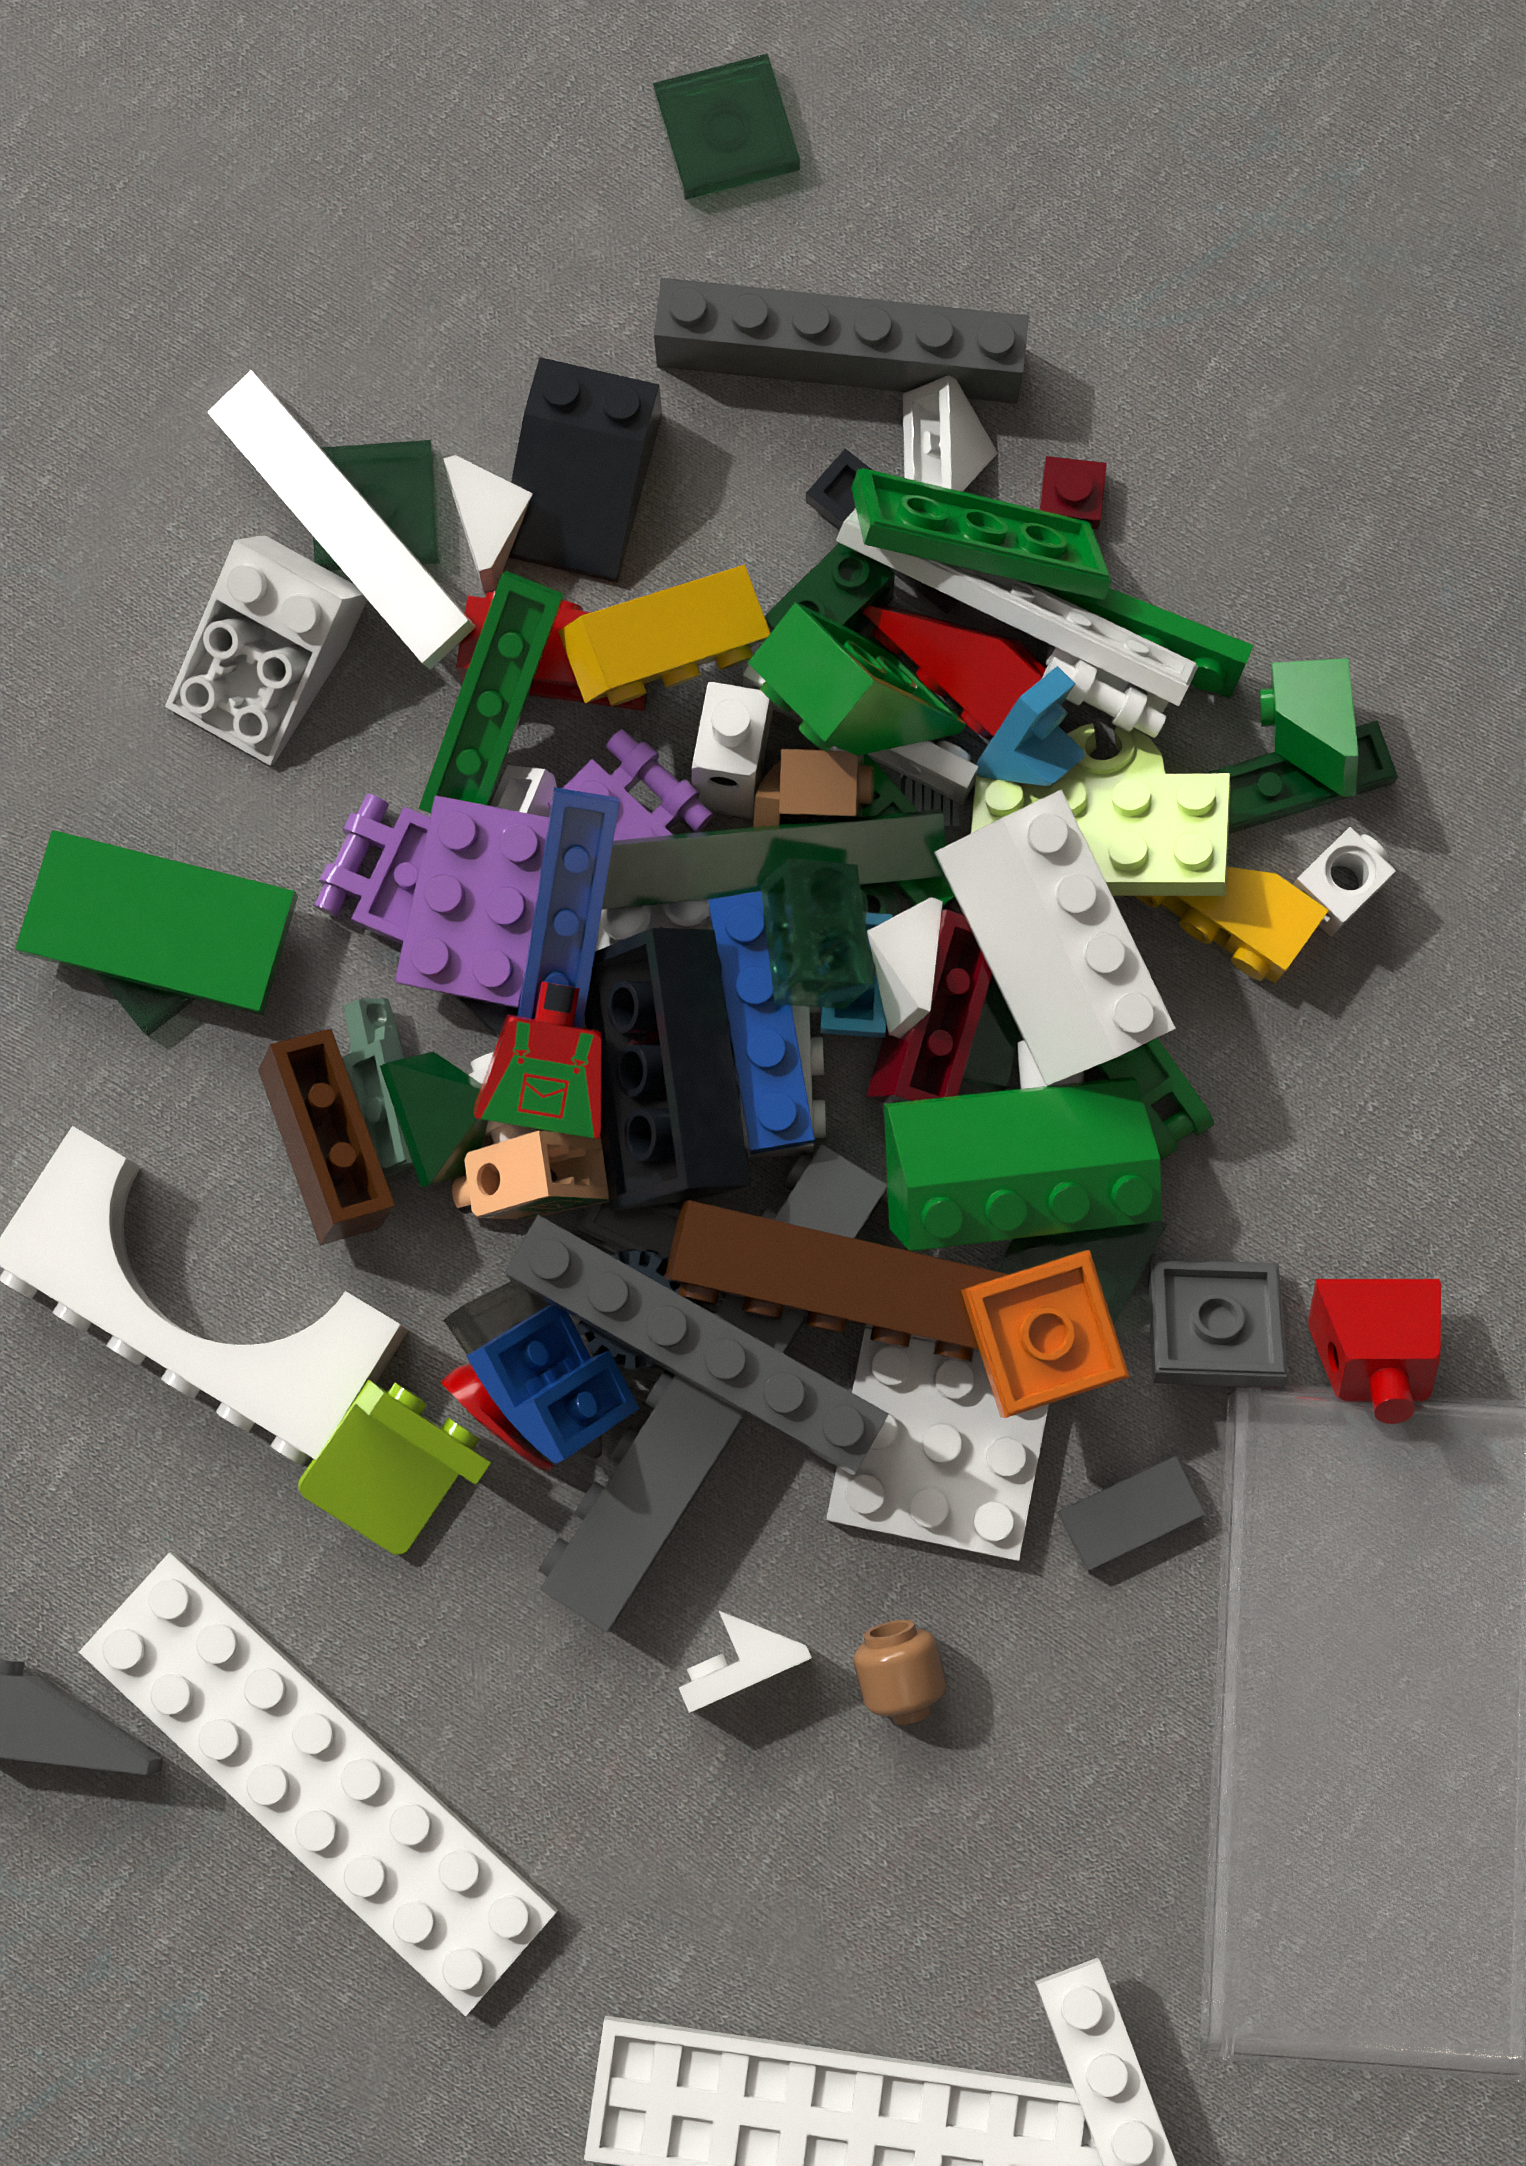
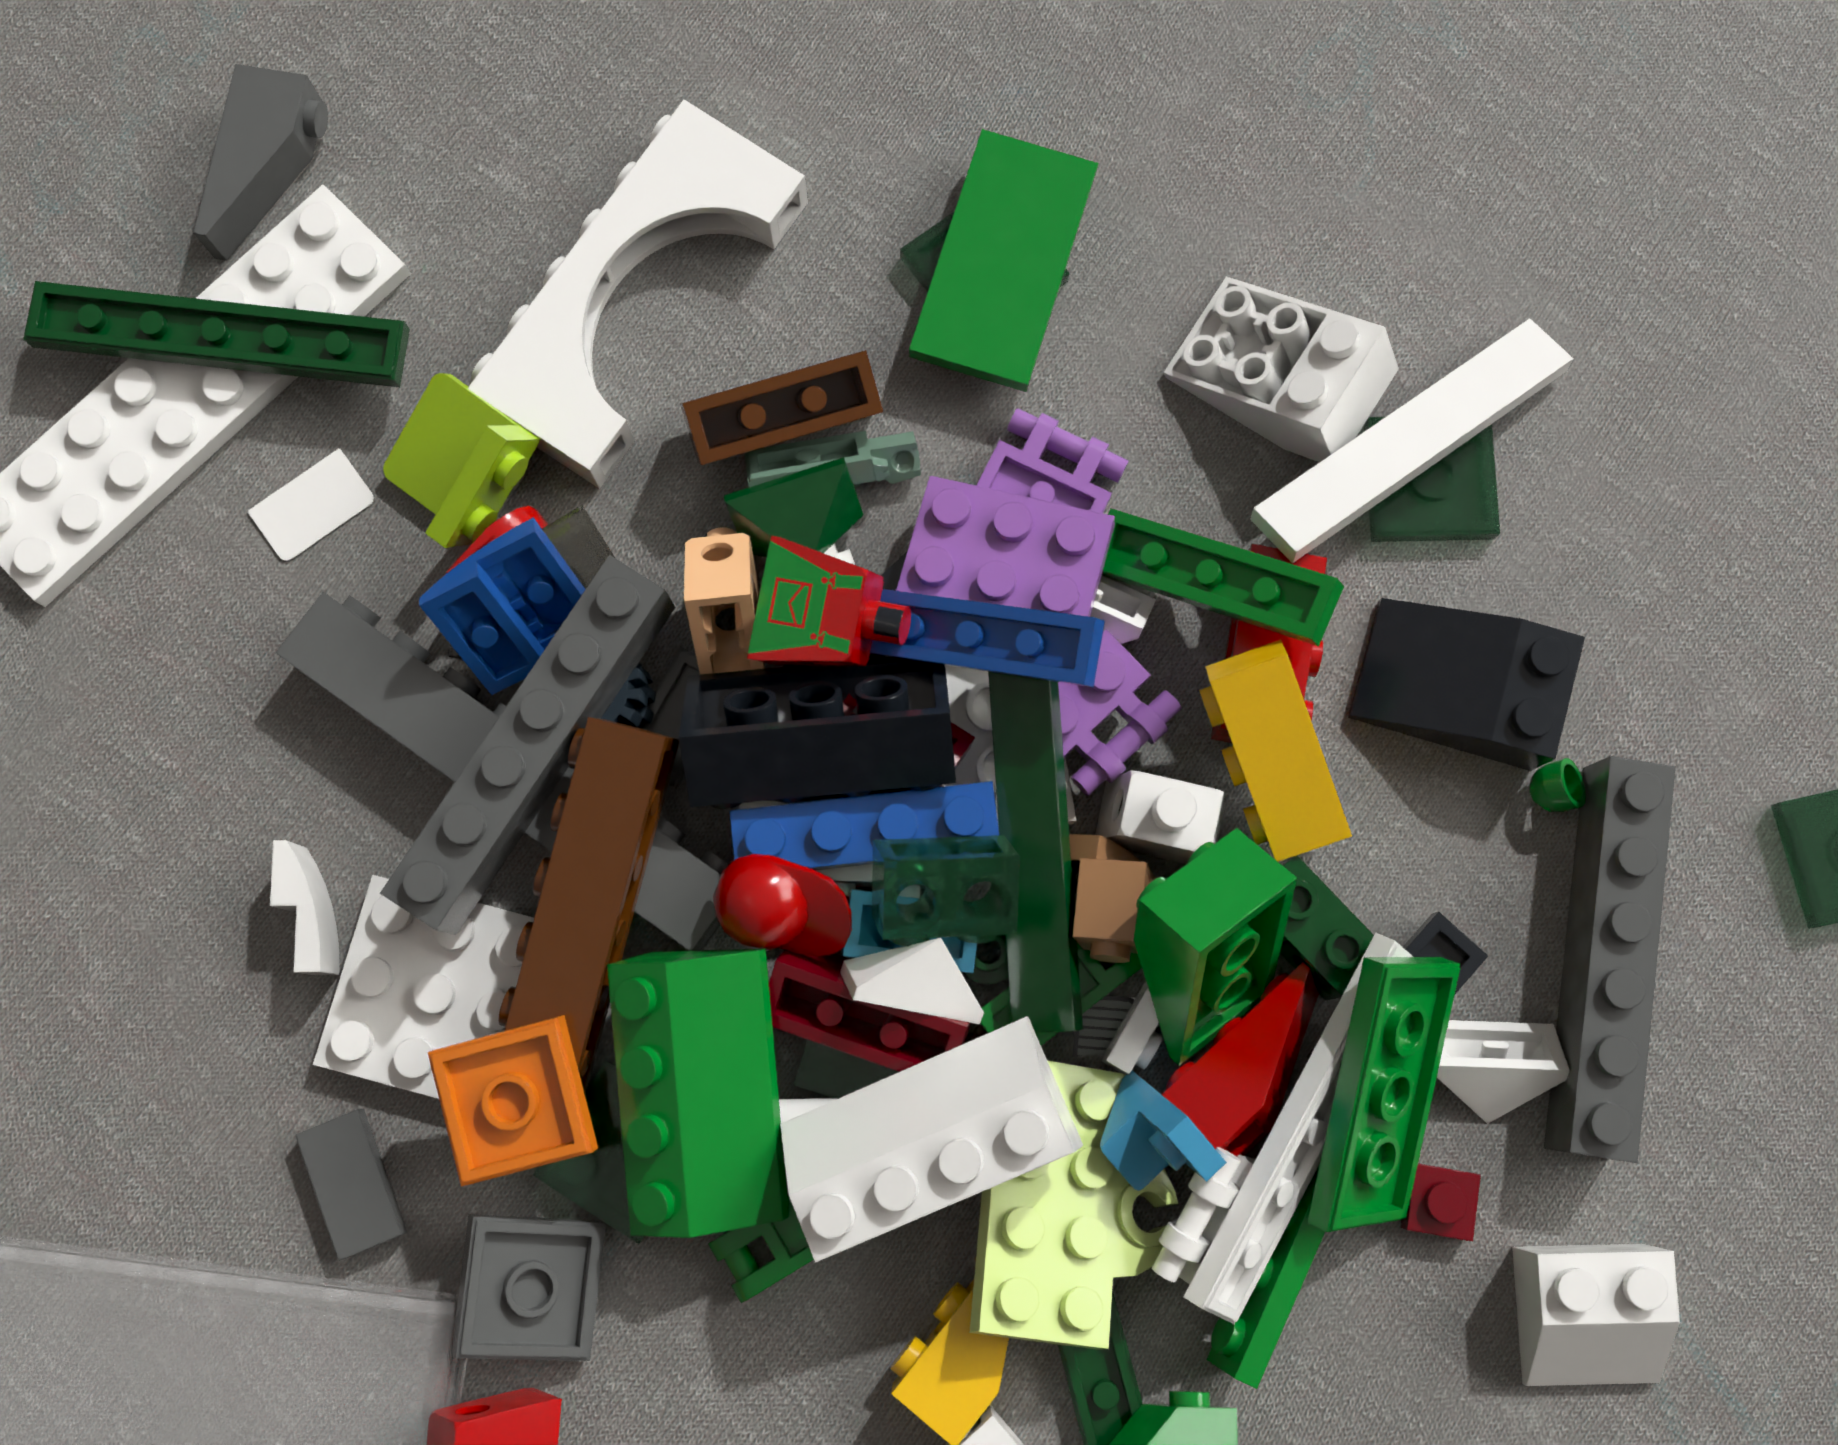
camera: 90 degrees right, 0 degrees up
white slope [443,455,533,593] -> none
white slope [679,1611,812,1713] -> none
medium nougat head [853,1619,947,1725] -> none
none -> dark green tile [23,281,410,388]
none -> white sticker [248,449,374,561]
none -> white slope [270,840,340,975]
none -> red cap [713,854,852,956]
none -> white slope [1512,1244,1680,1386]
none -> green hinge [1529,758,1586,812]

